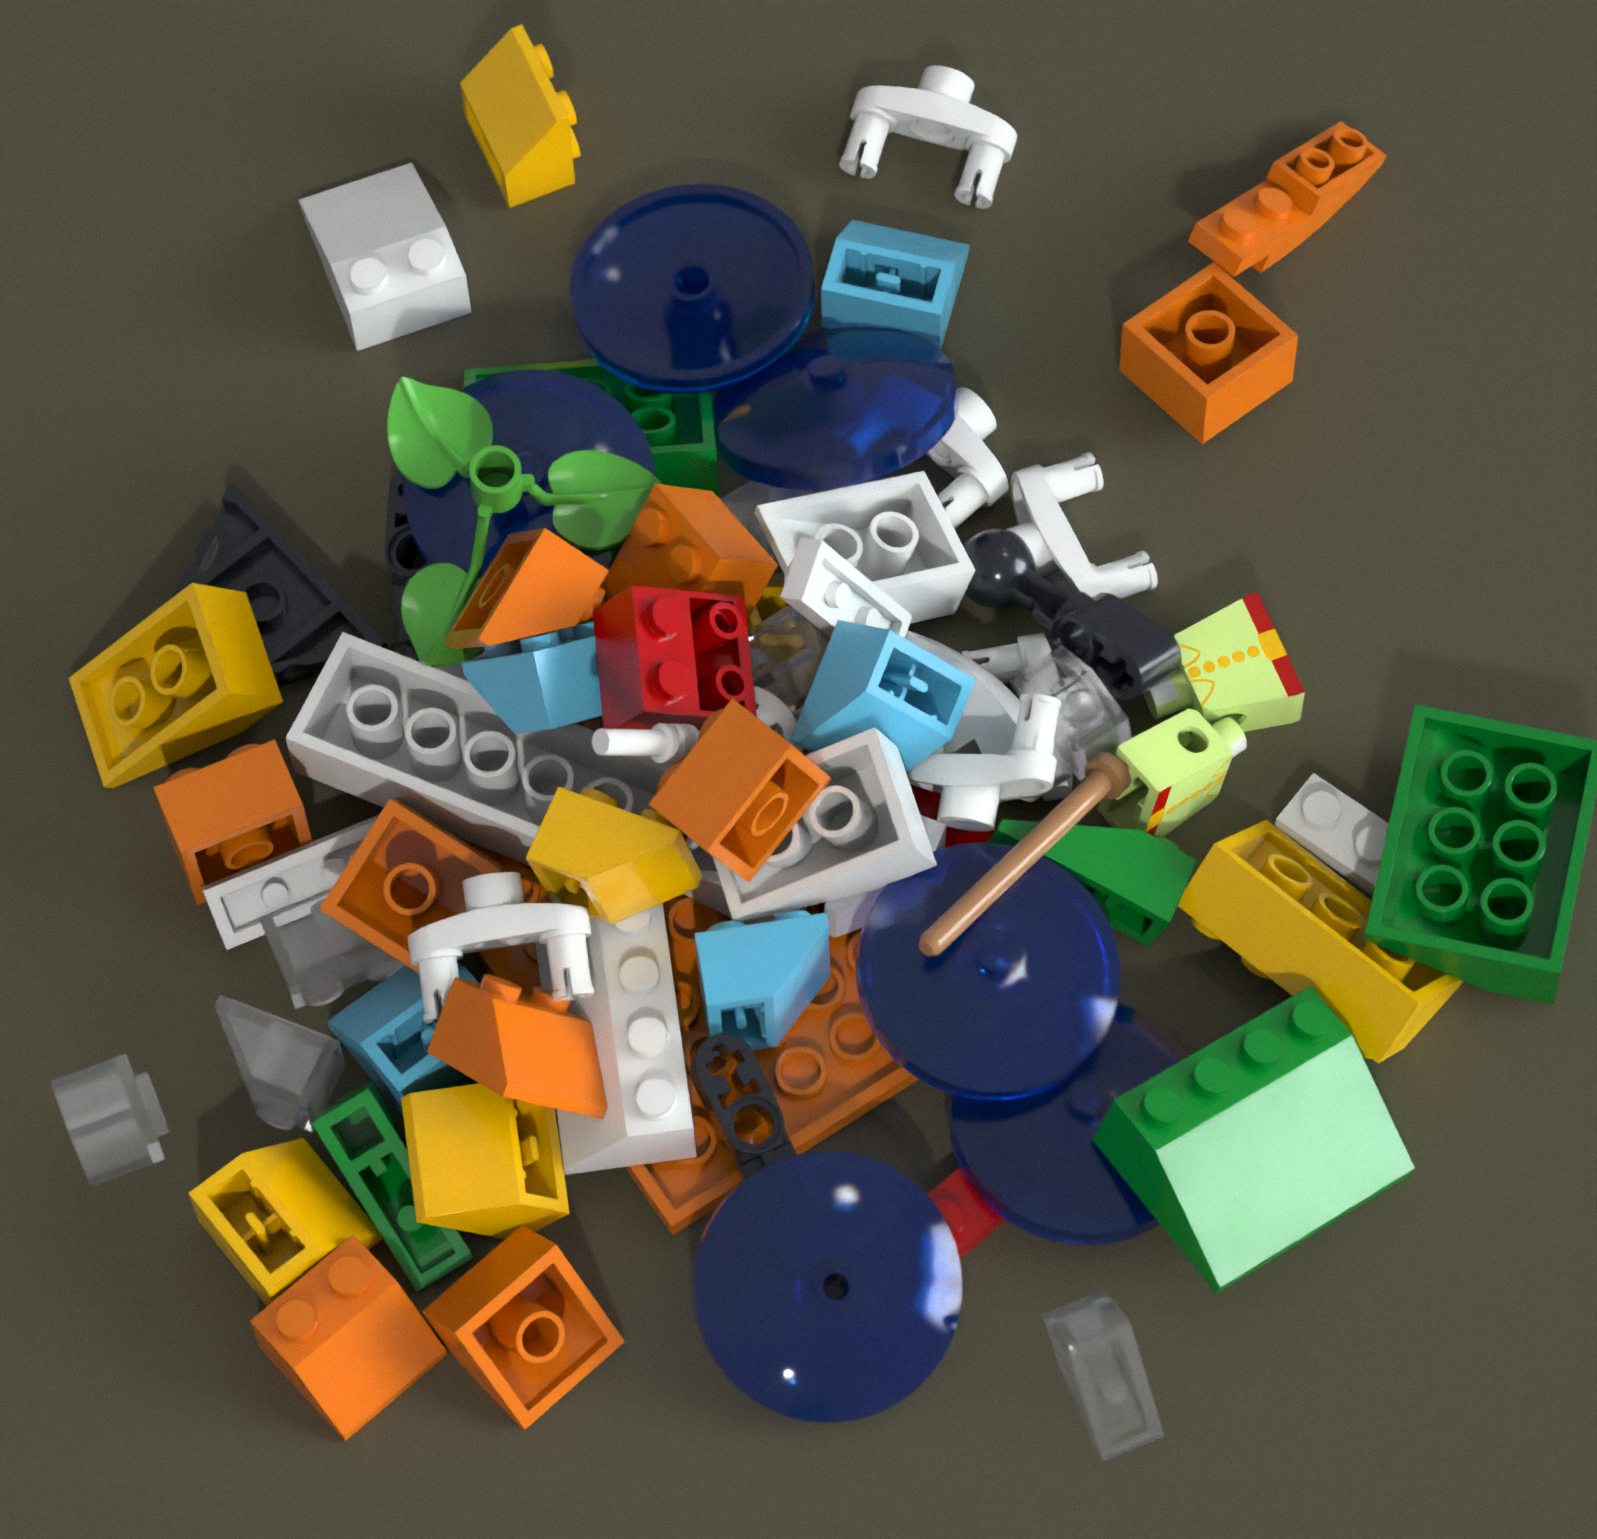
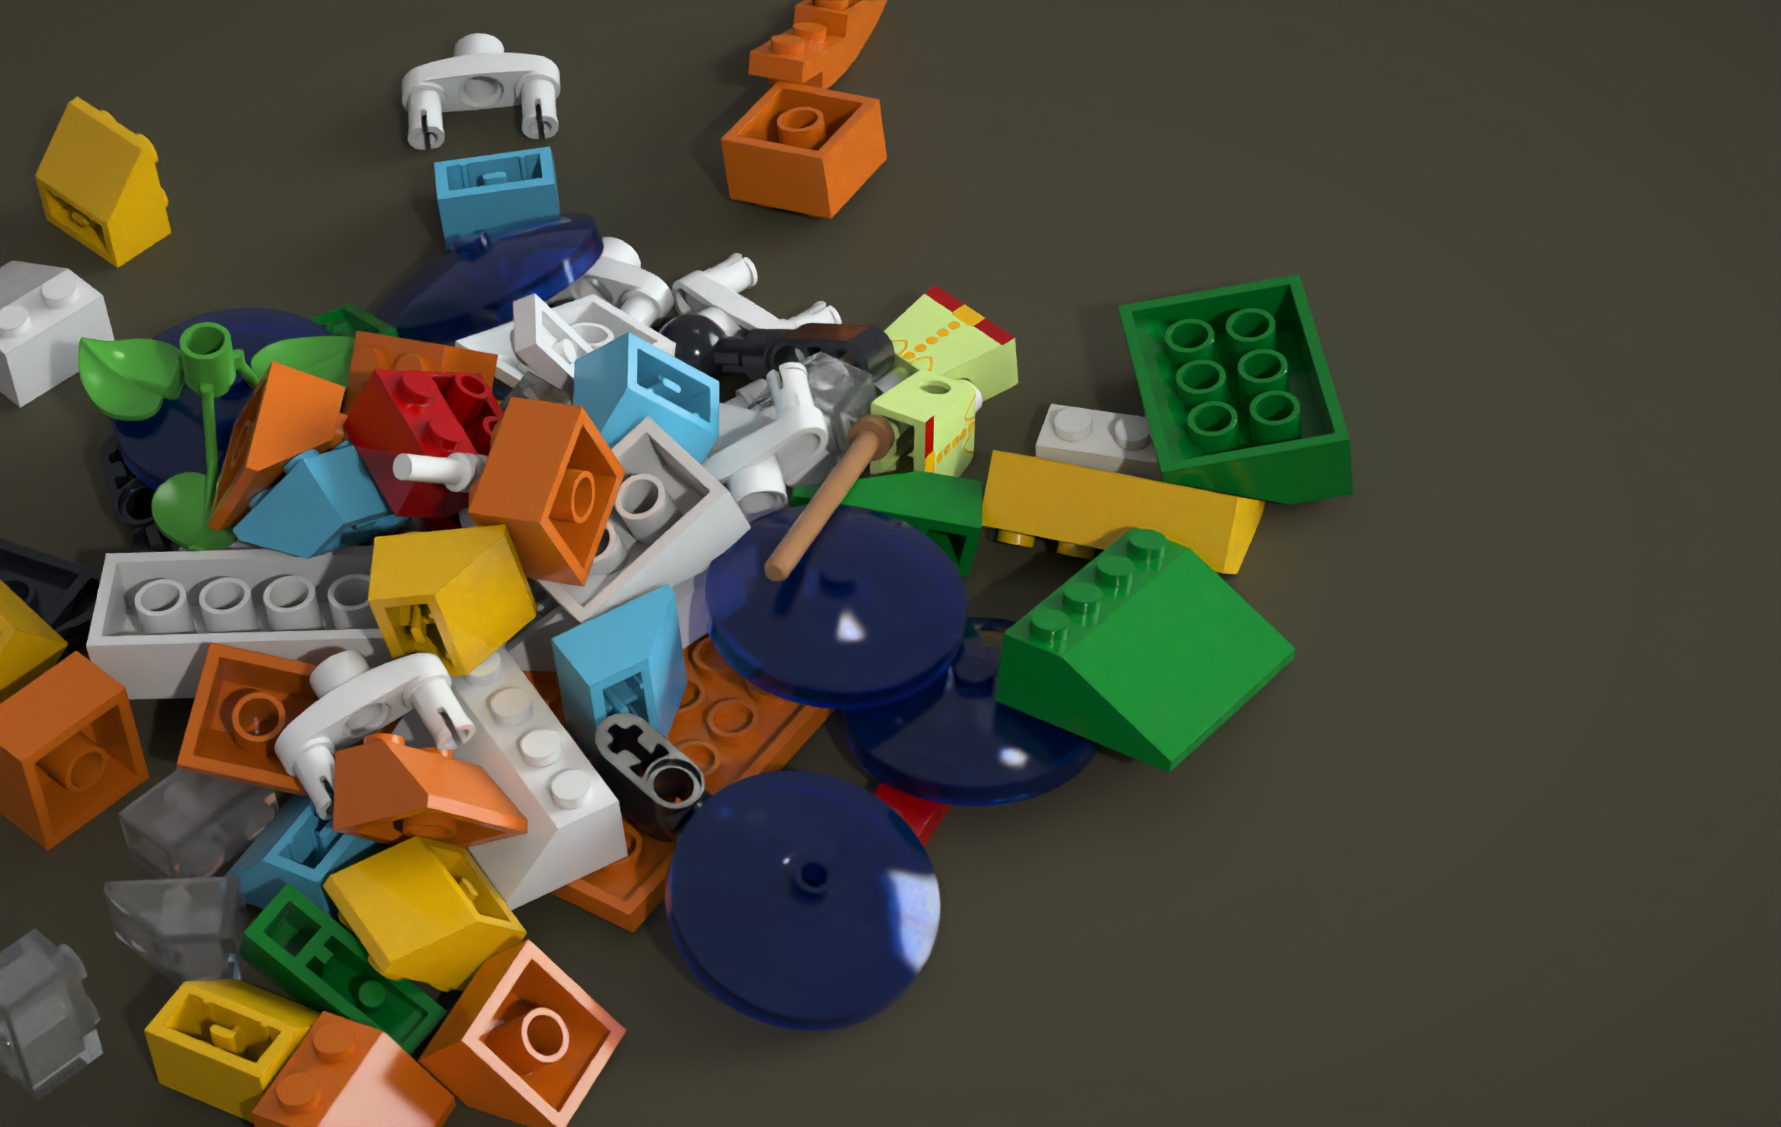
camera: 20 degrees left, 20 degrees down
white plate [201,815,379,950] -> none
clear blue dish [570,184,816,395] -> none
clear slope [1042,1290,1165,1462] -> none

